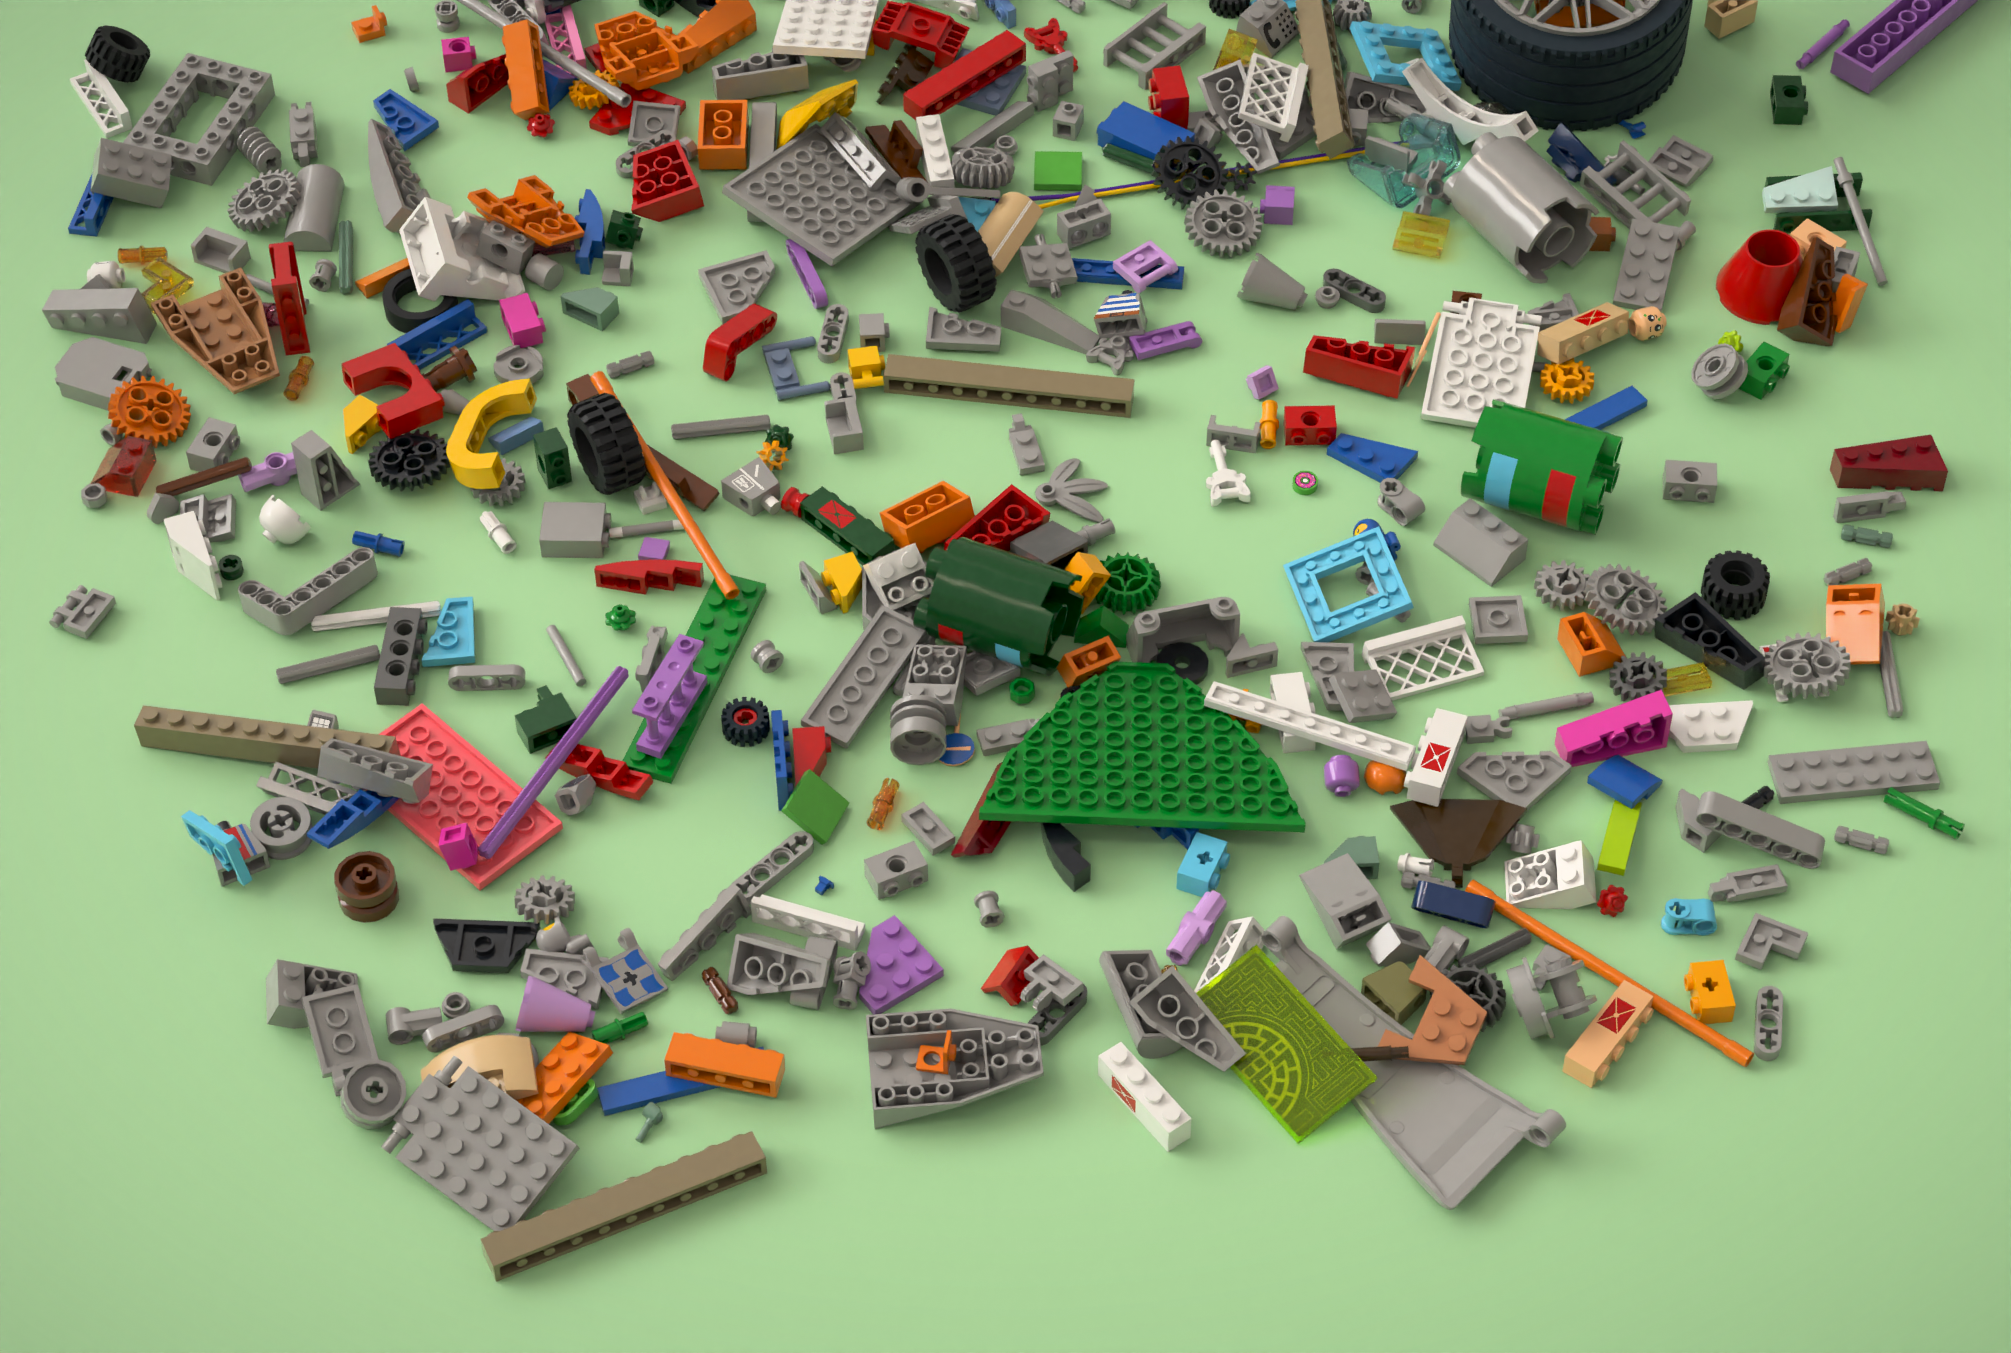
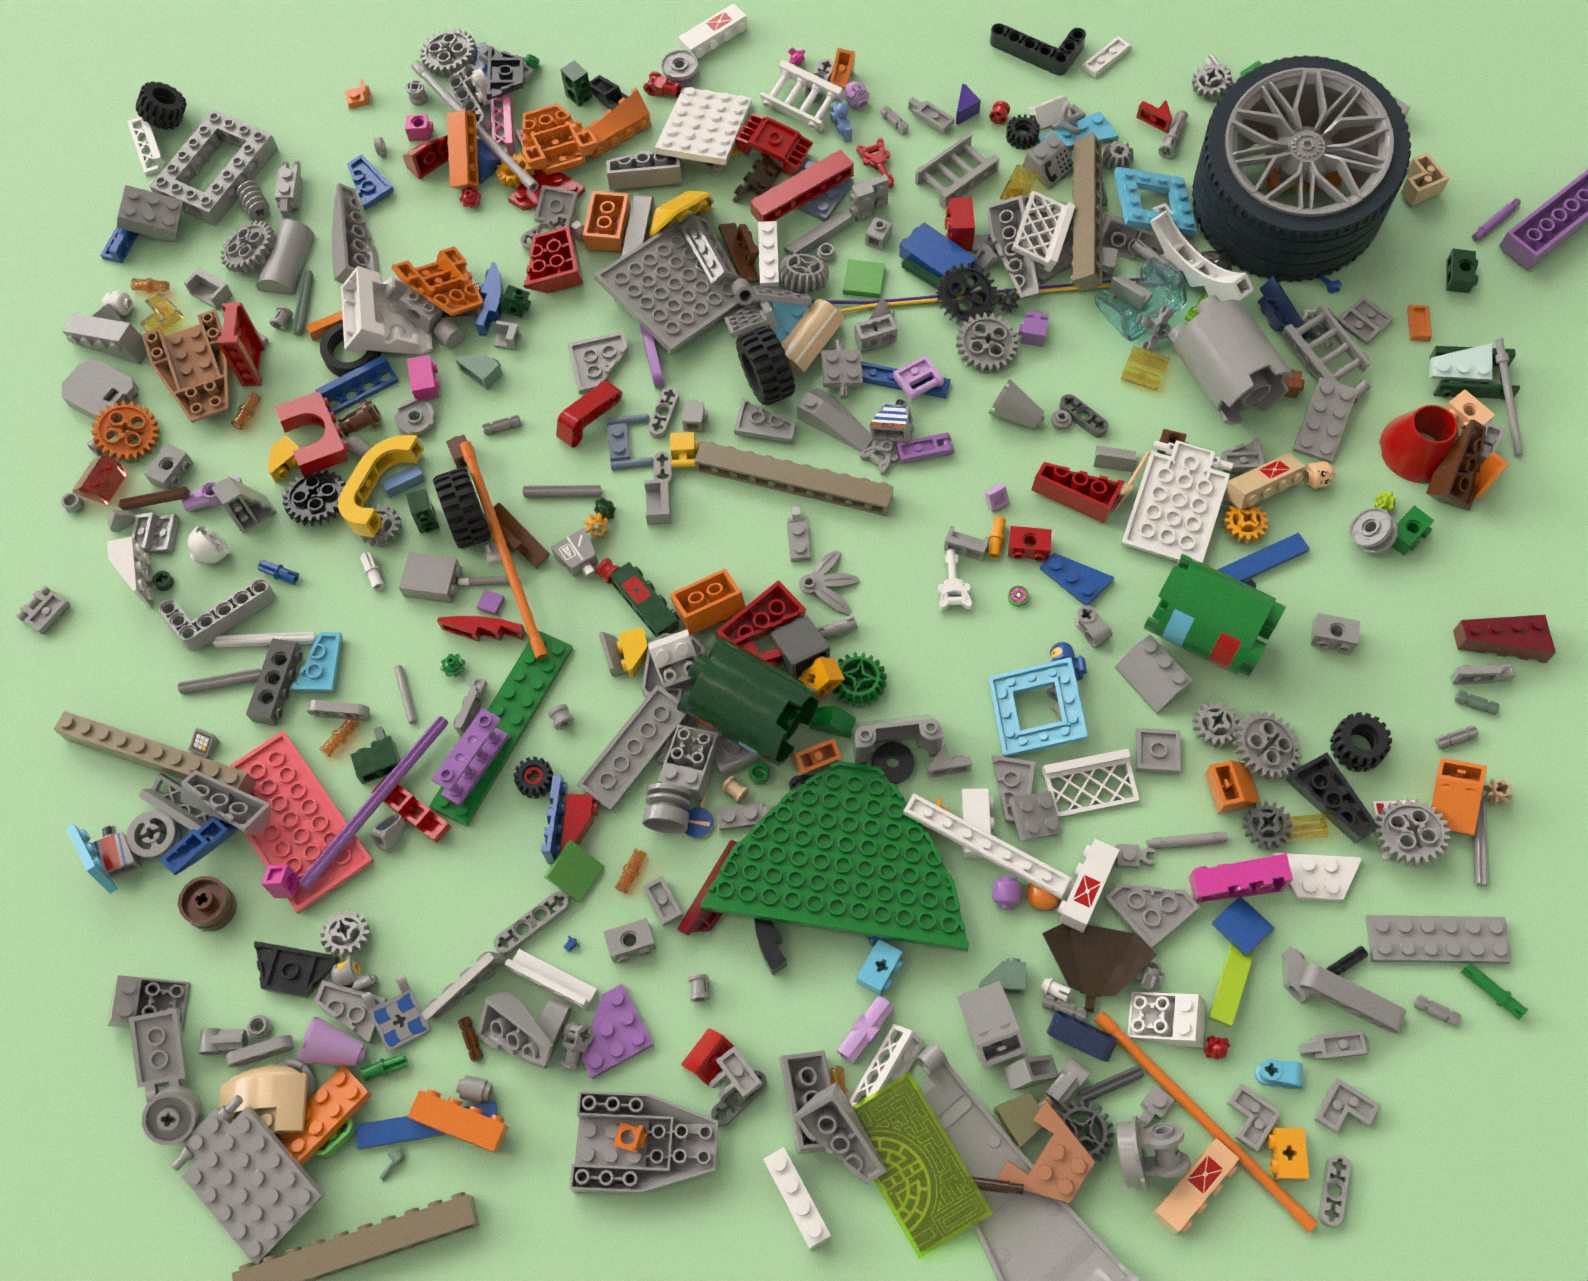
camera: 10 degrees right, 15 degrees up
none -> clear orange pin [319,717,359,757]
none -> tan bush [721,775,750,804]
none -> light grey plate [1227,1083,1282,1153]
none -> orange tile [1407,305,1432,341]

